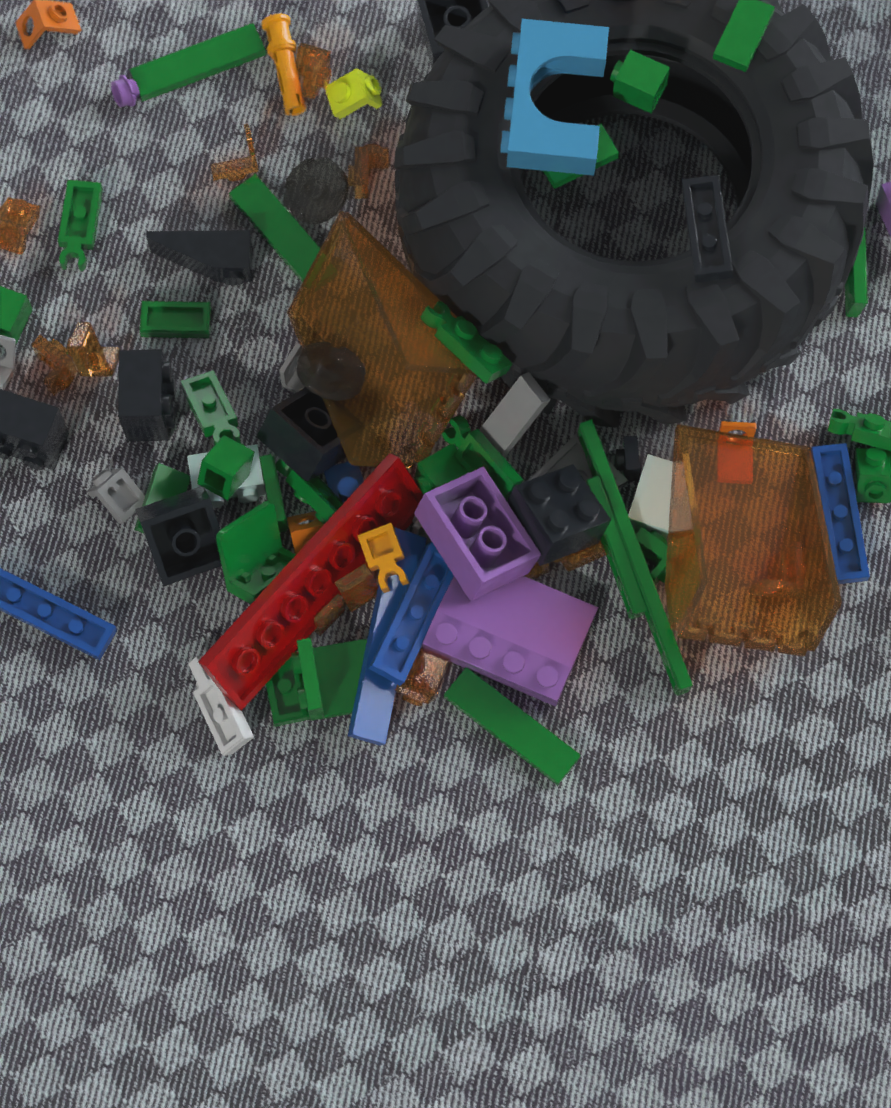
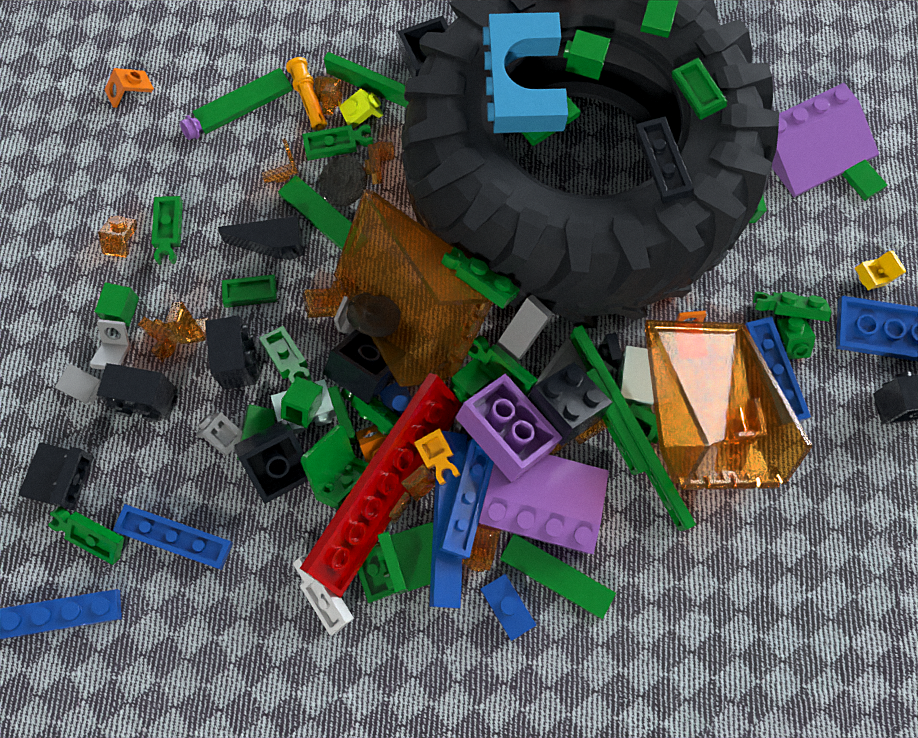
camera: 10 degrees left, 0 degrees up
none -> green plate [302,125,374,161]
none -> clear orange bracket [303,281,346,318]
none -> green tile [324,52,409,108]
none -> blue tile [480,574,536,641]
none -> green tile [672,58,727,120]

